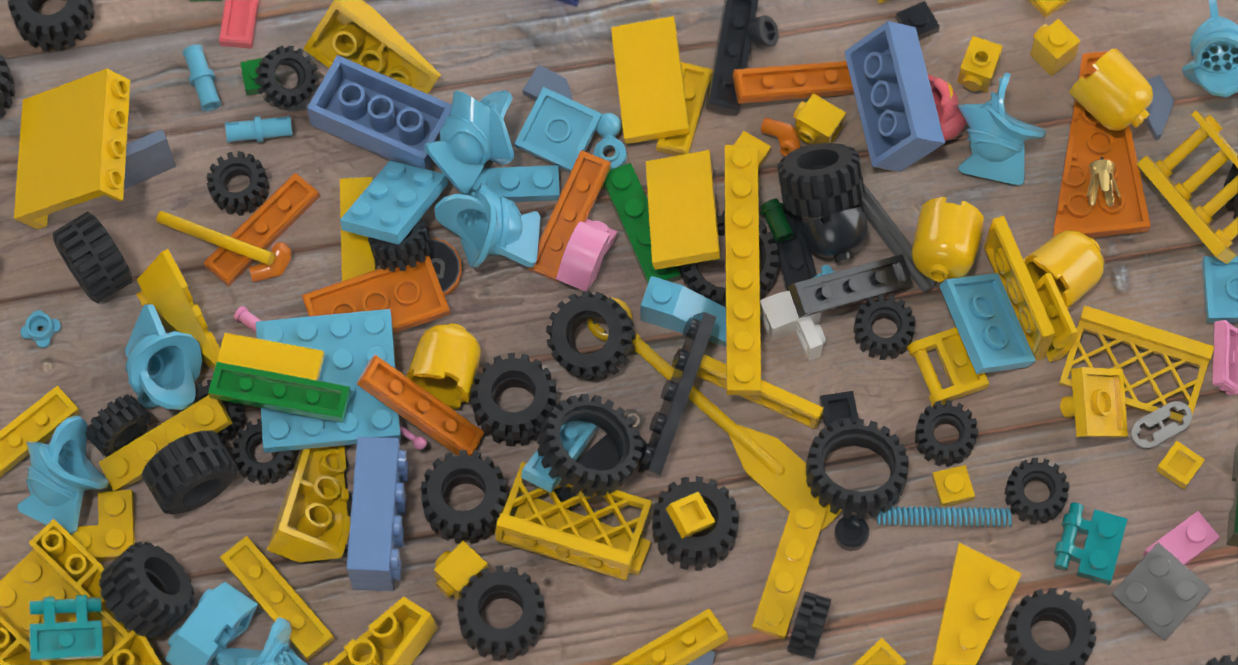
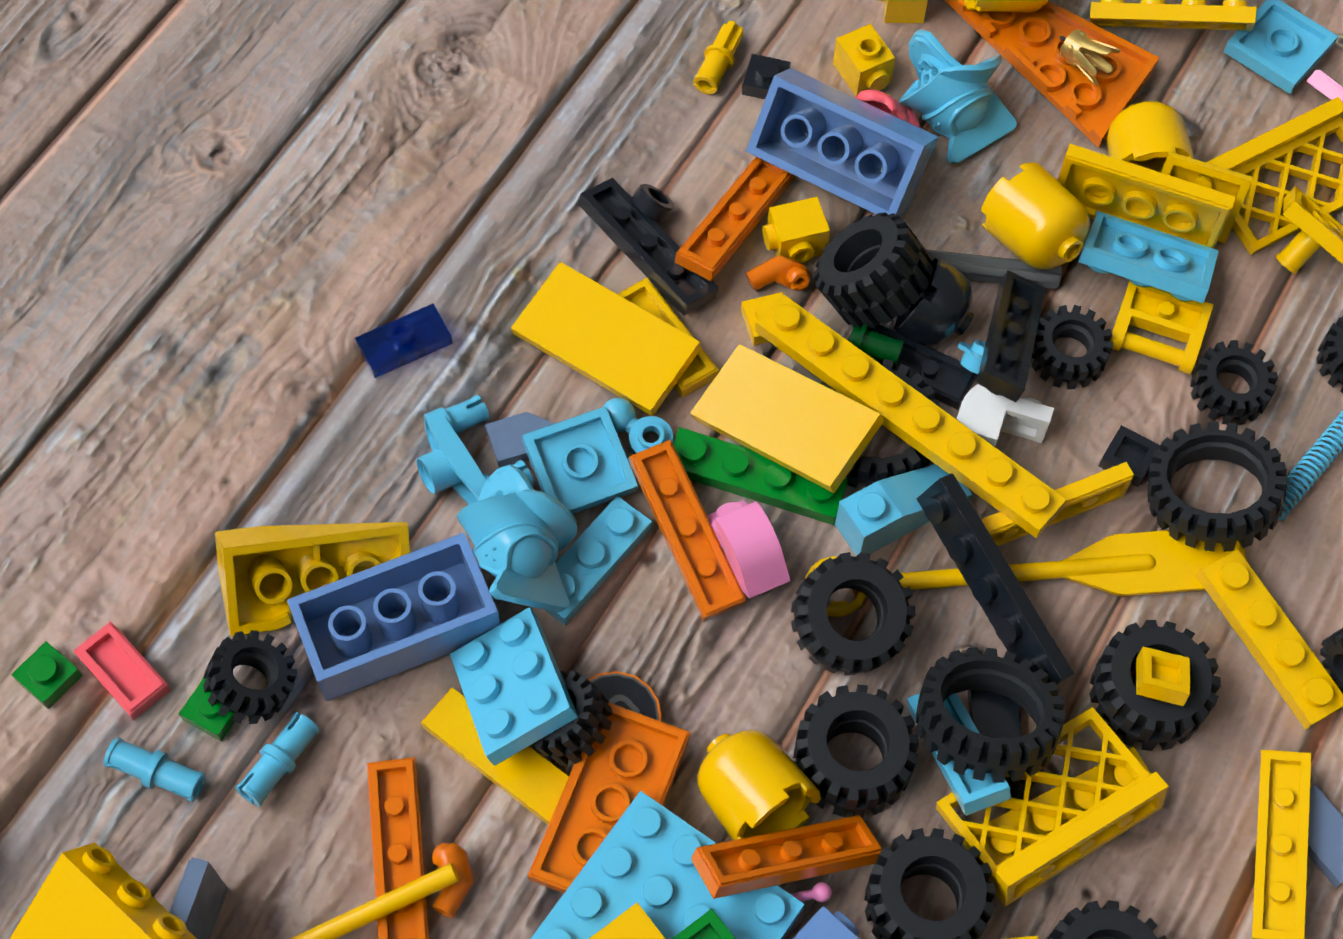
camera: 50 degrees left, 5 degrees down
black tyre [206,151,269,216] -> none
medium azure helmet [435,183,540,268] -> none
black tile [834,515,869,551] -> none
yellow plate [932,465,975,508] -> none
none -> medium azure connector [416,395,534,505]

